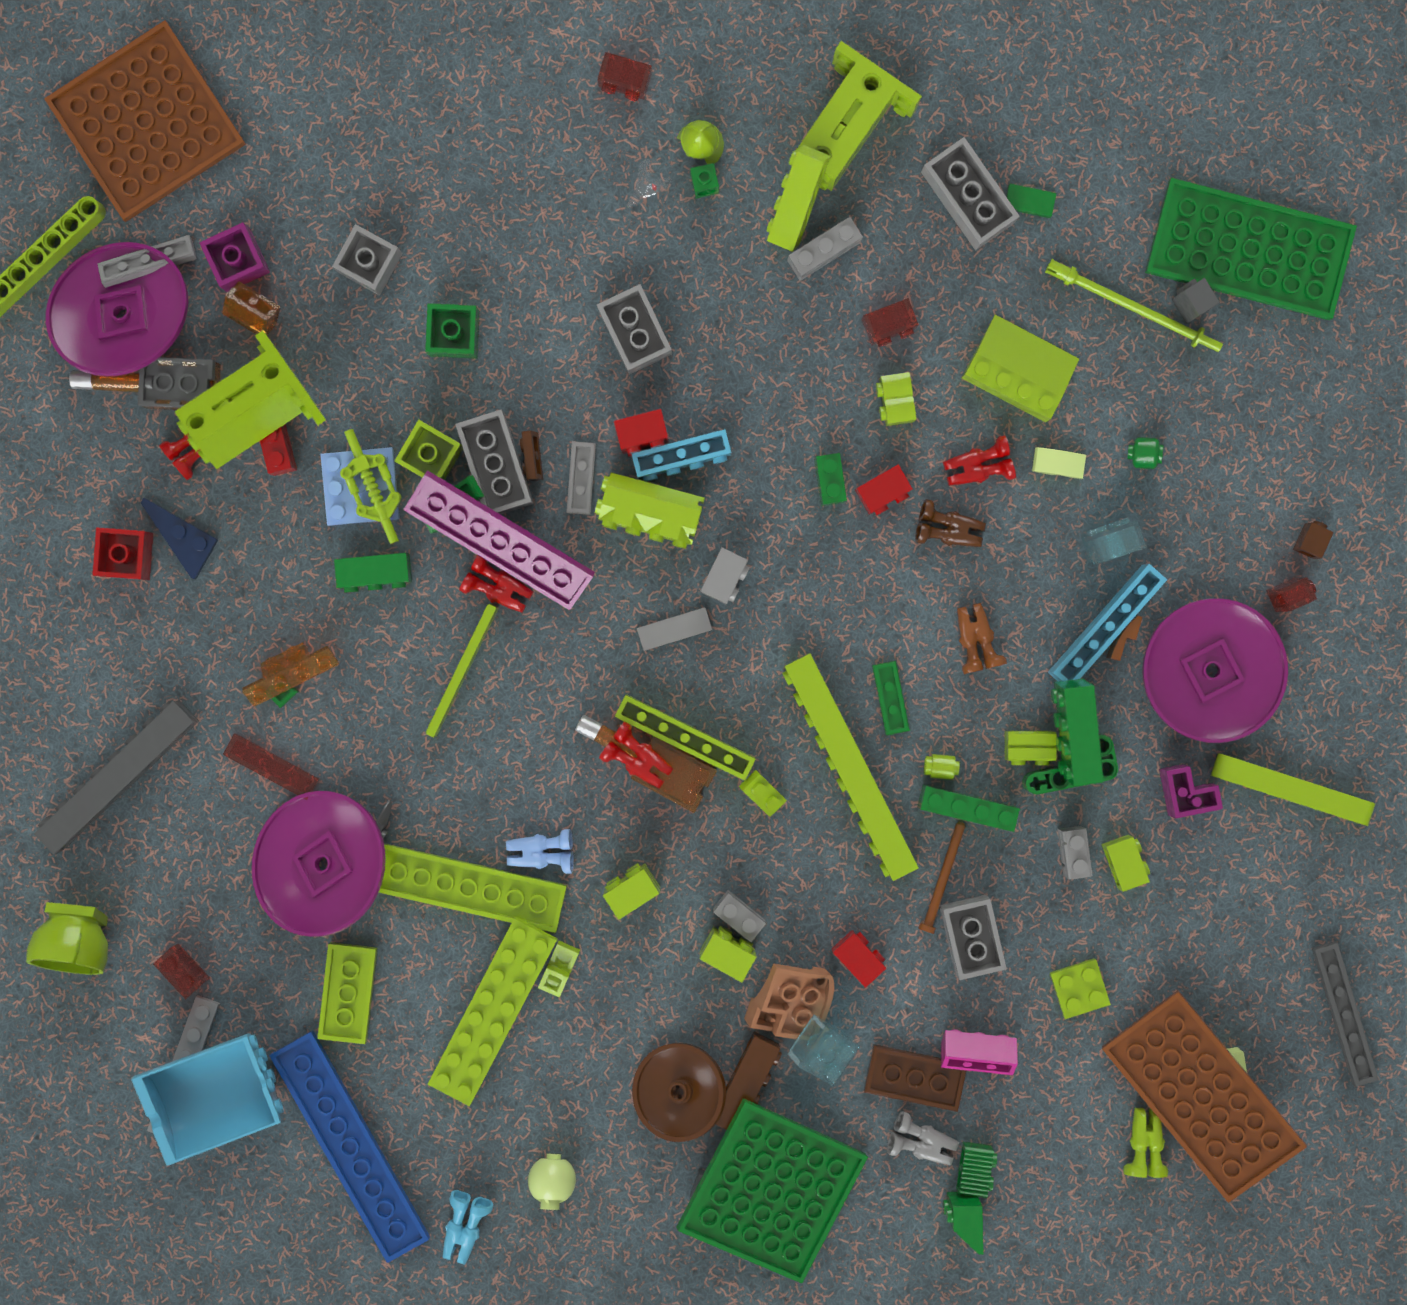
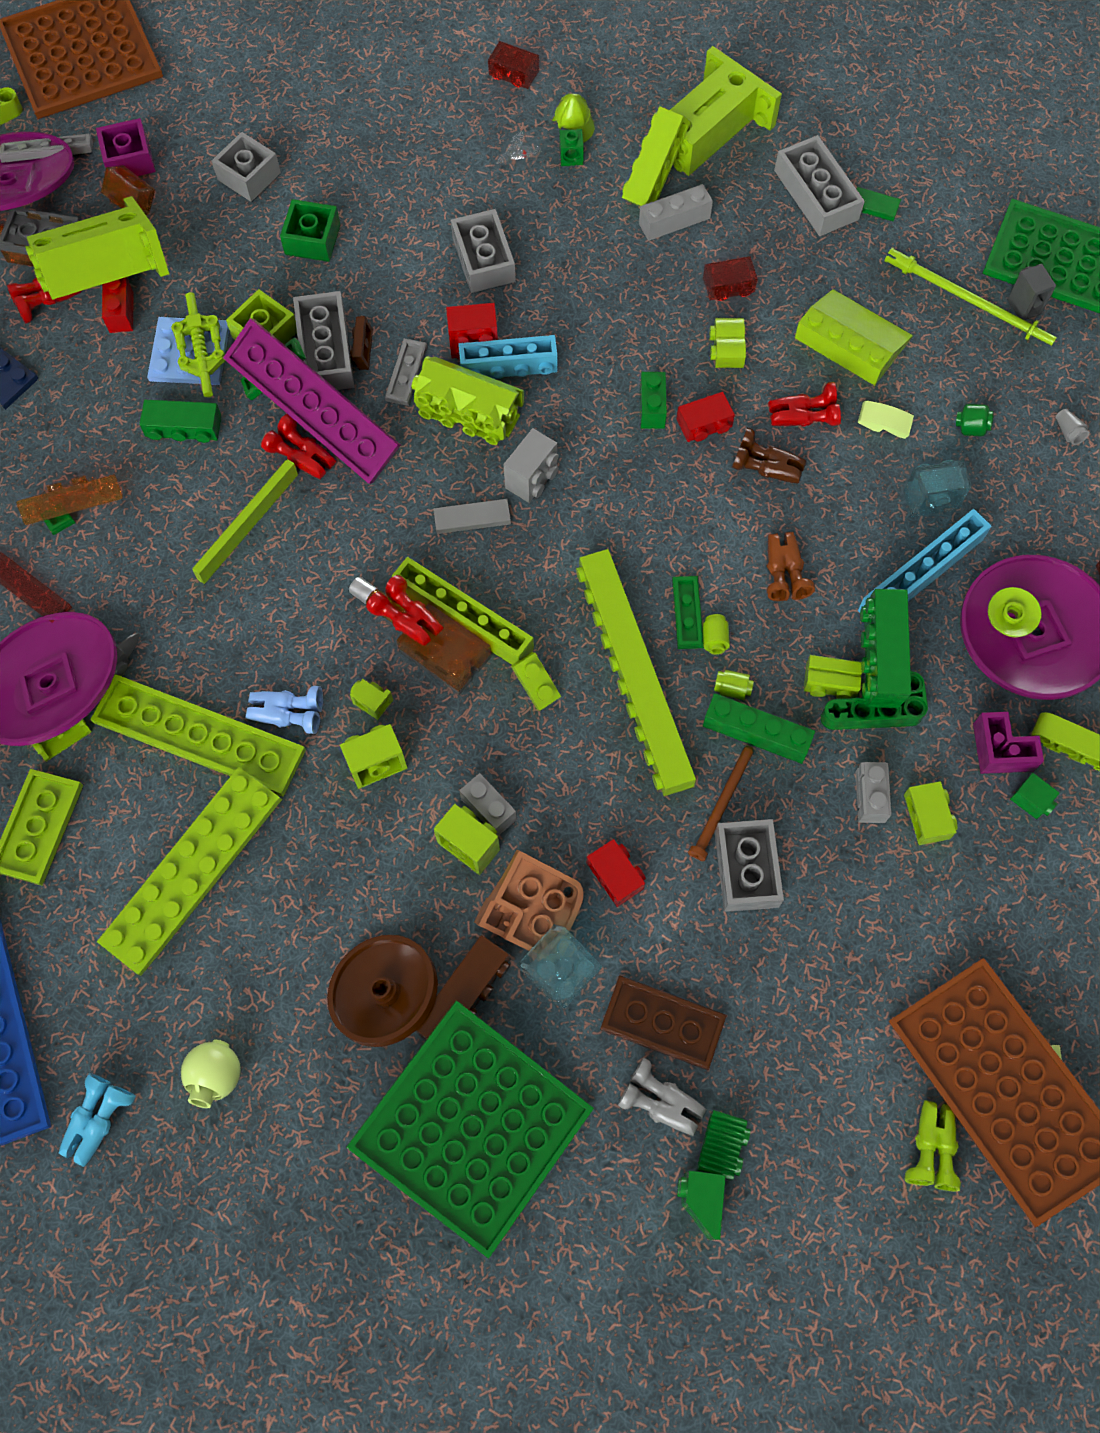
camera: 10 degrees right, 20 degrees down
lime slope [538,941,580,998] -> none
dark pink brick [941,1030,1018,1075] -> none
lime plate [1050,958,1111,1019] -> none
dark orange slope [1106,616,1142,661] -> none
none -> lime brick [350,679,393,720]
none -> lime brick [703,614,730,655]
none -> lime dish [988,587,1041,637]
none -> green brick [1010,773,1059,820]
none -> light grey cone [1055,409,1089,445]

